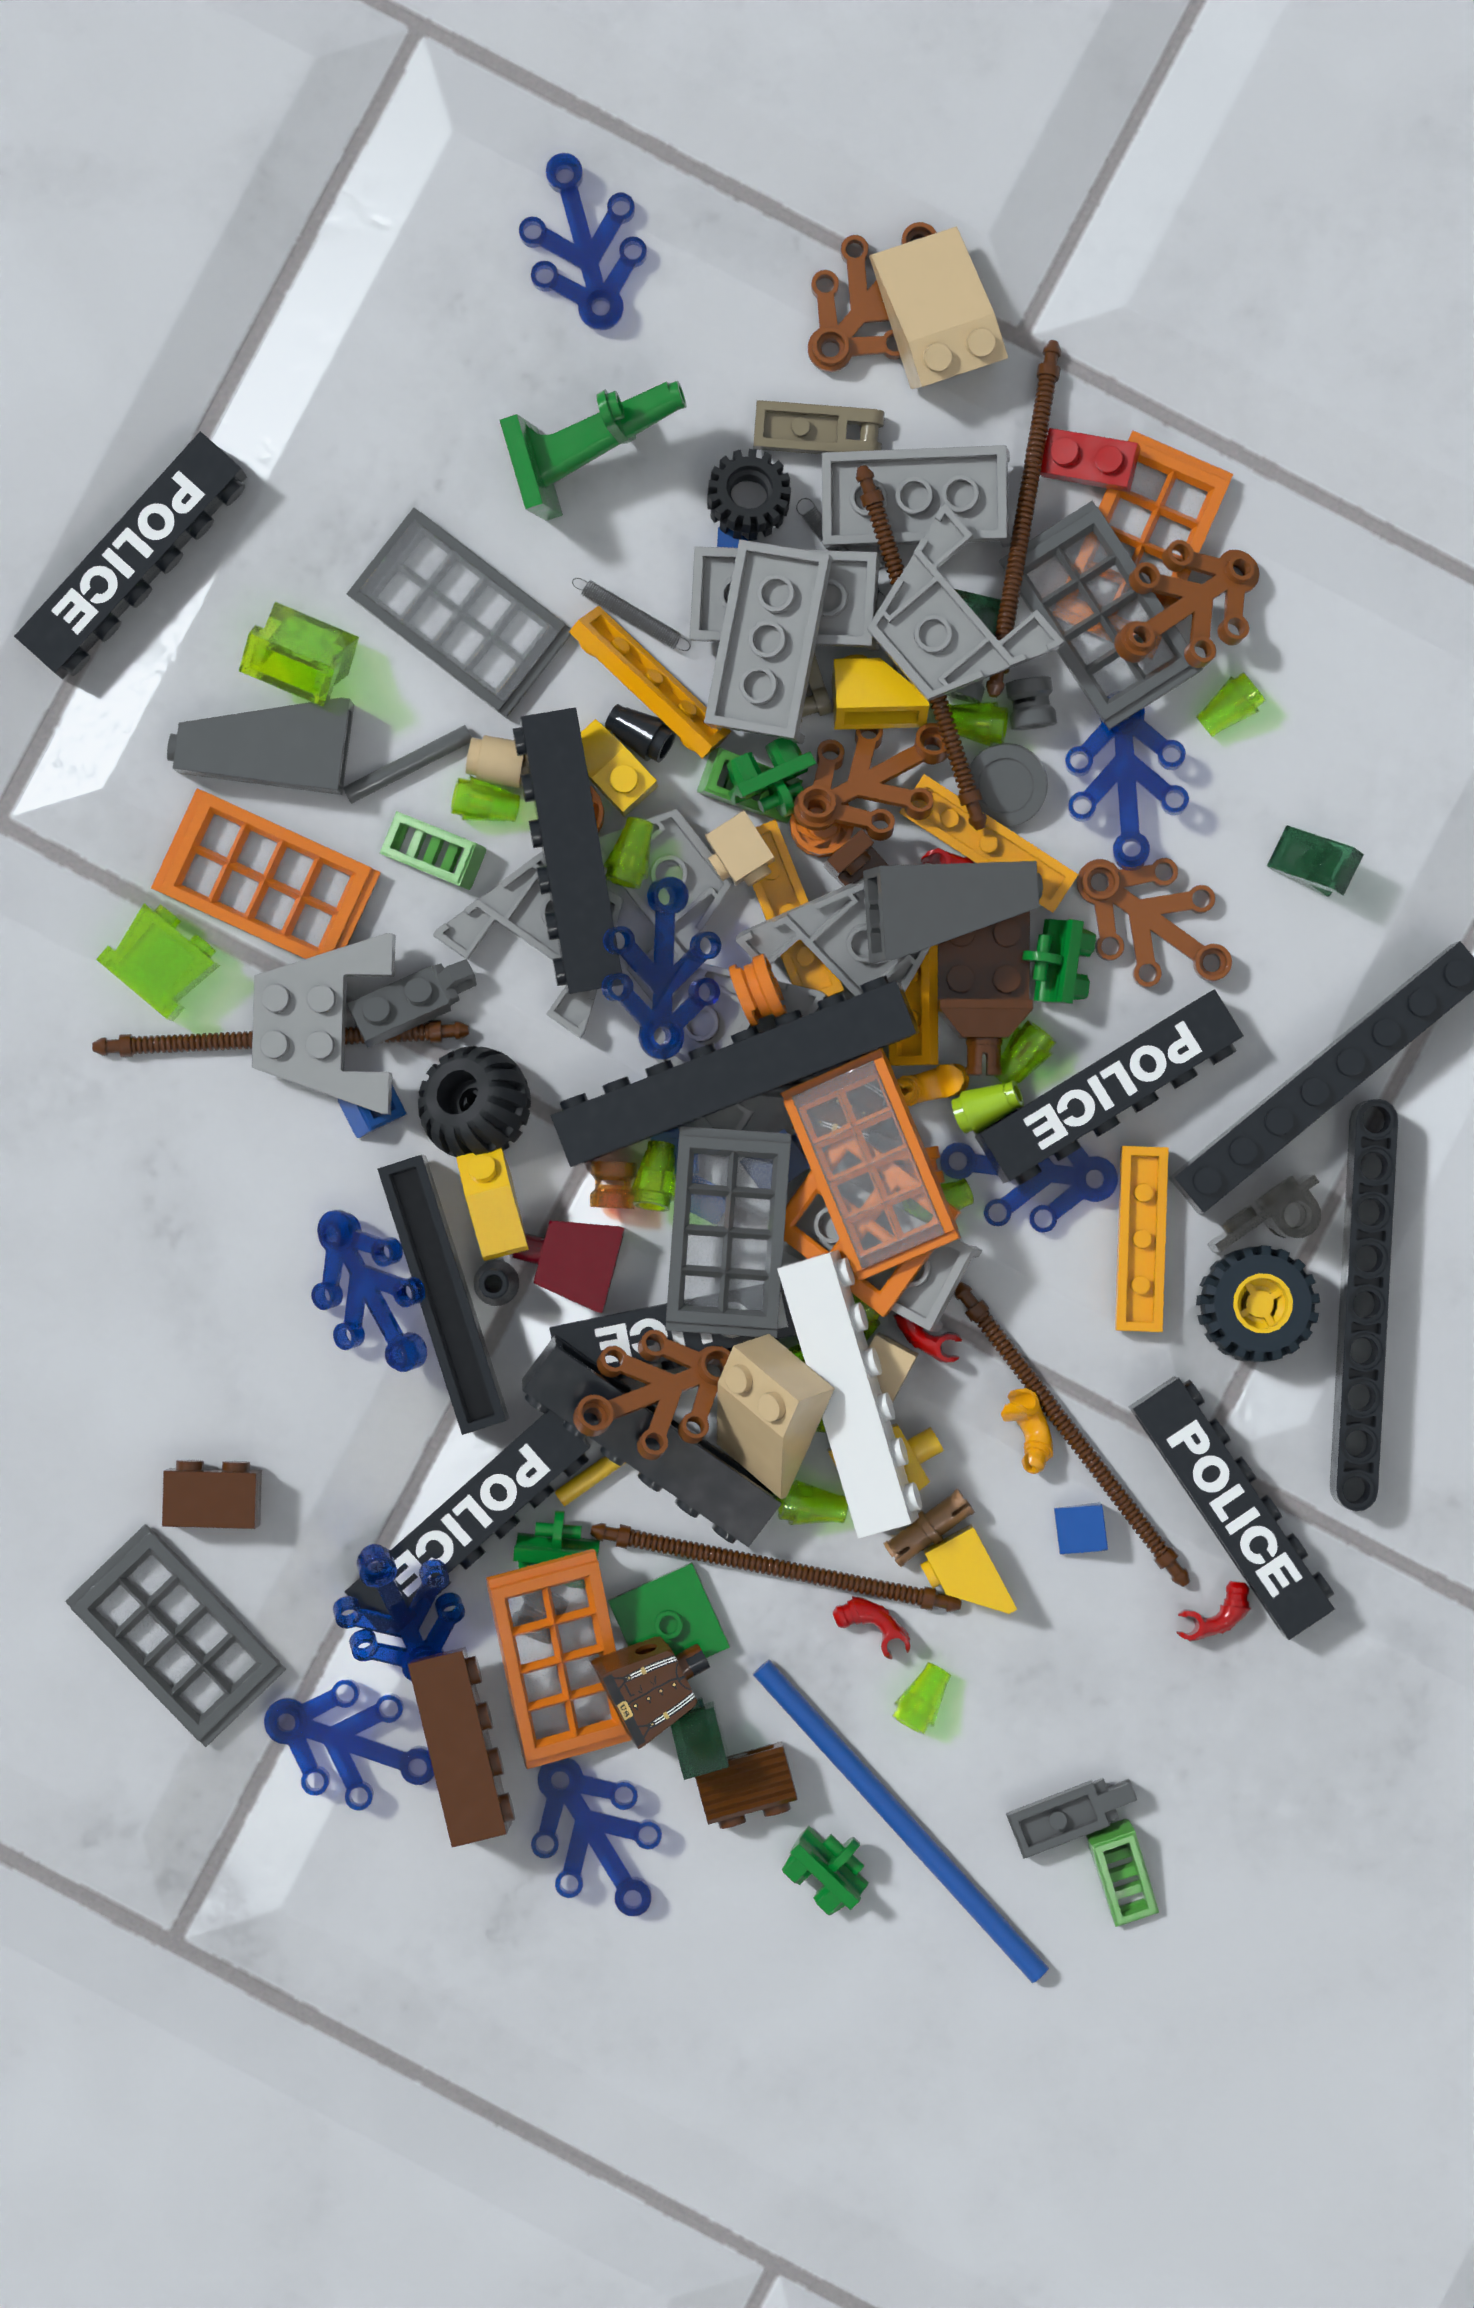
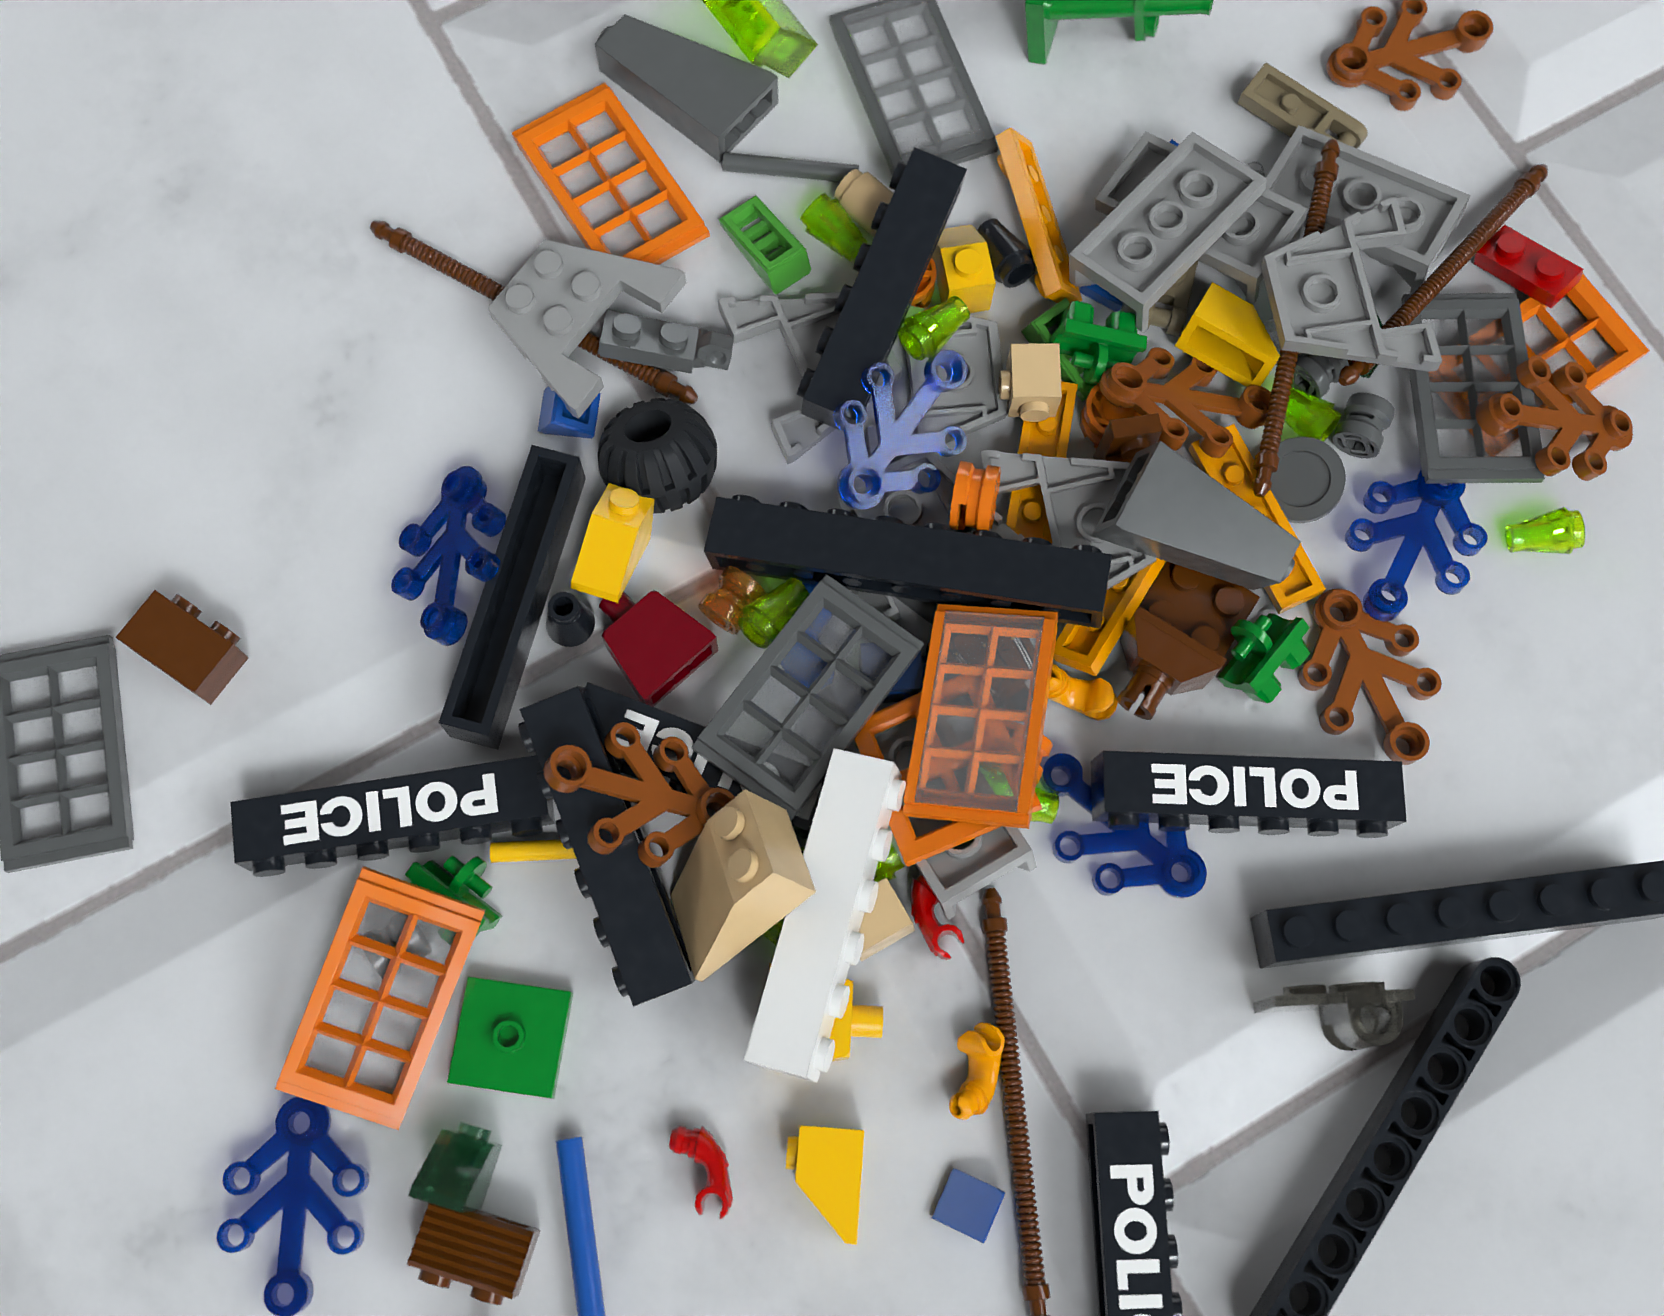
camera: 25 degrees right, 15 degrees down
clear neon green hips [96,903,221,1021] -> none
clear blue plant [264,1678,434,1811] -> none
clear blue plant [333,1544,465,1681] -> none
reddish brown wedge [408,1647,515,1848] -> none
dark grey piece [572,578,691,651] -> none
reddish brown hose [590,1523,962,1612] -> none
reddish brown torso [590,1636,710,1749] -> none
black tyre [707,449,791,541] -> none
clear neon green cone [778,1480,848,1526] -> none
tan slope [869,226,1008,389] -> none
medium nougat pin [883,1489,975,1567] -> none
clear neon green cone [892,1662,951,1735] -> none
lime cone [952,1081,1024,1134] -> none
clear neon green cone [995,1020,1057,1084] -> none
light orange plate [1115,1146,1169,1332] -> none
black wheel [1196,1245,1320,1363] -> none
clear green slope [1267,825,1364,897] -> none

